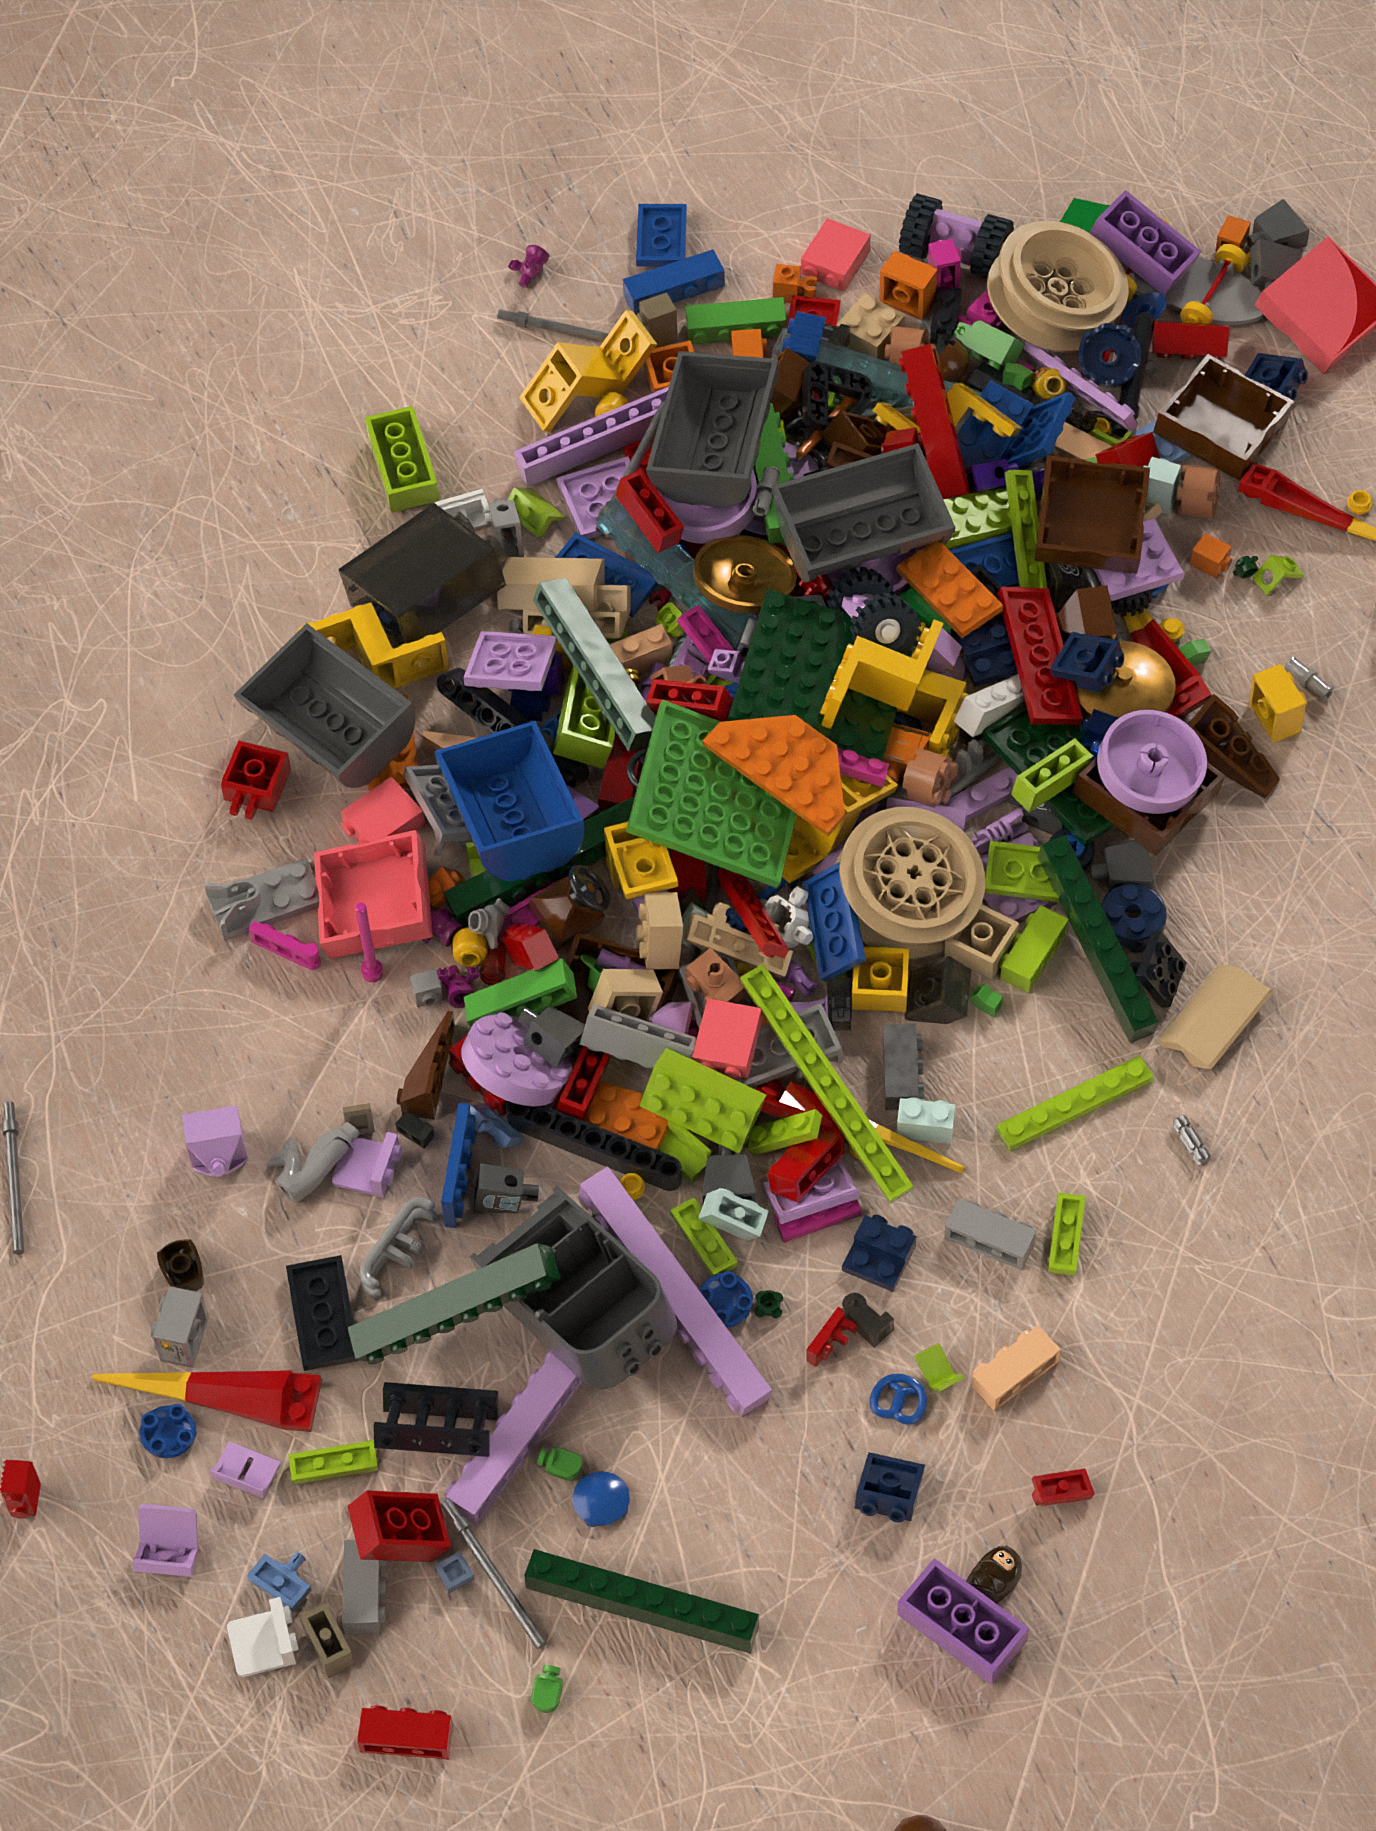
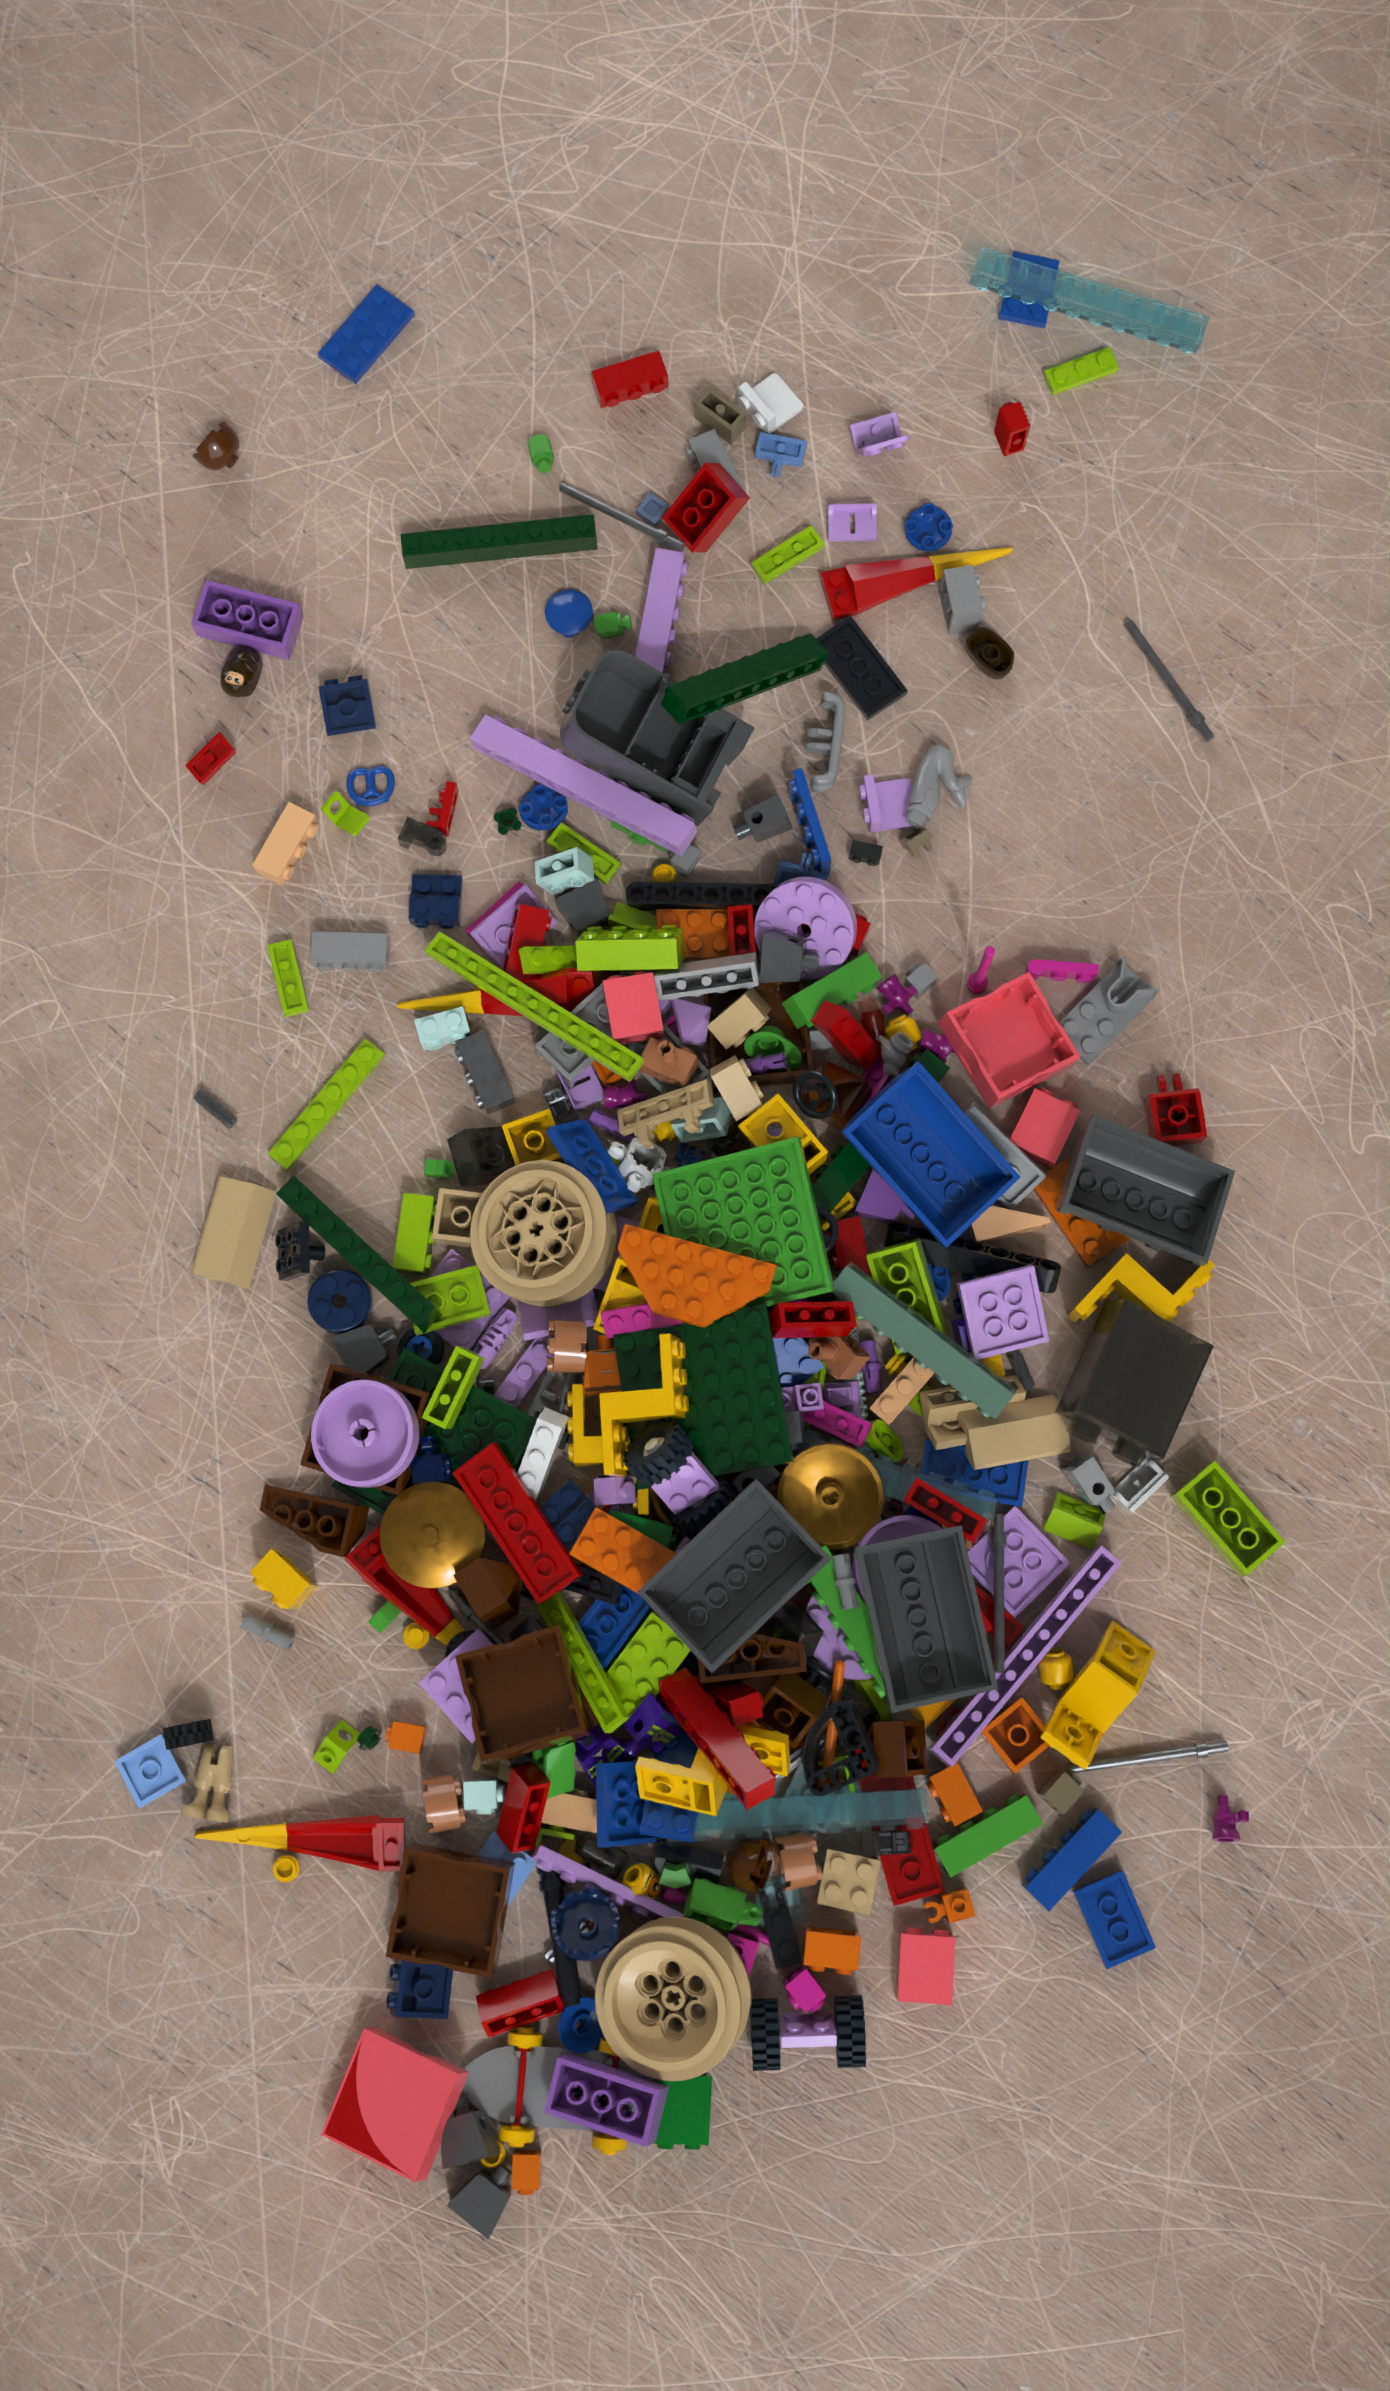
camera: 155 degrees right, 20 degrees up
lavender piece [182,1105,248,1177] -> none
black fence [374,1382,499,1457] -> none
reddish brown wedge [397,1011,455,1120] -> none
orange bracket [428,866,465,909] -> none
red plate [716,867,789,959] -> none
blue brick [782,311,826,362] -> none
dark blue plate [1050,632,1124,693] -> none

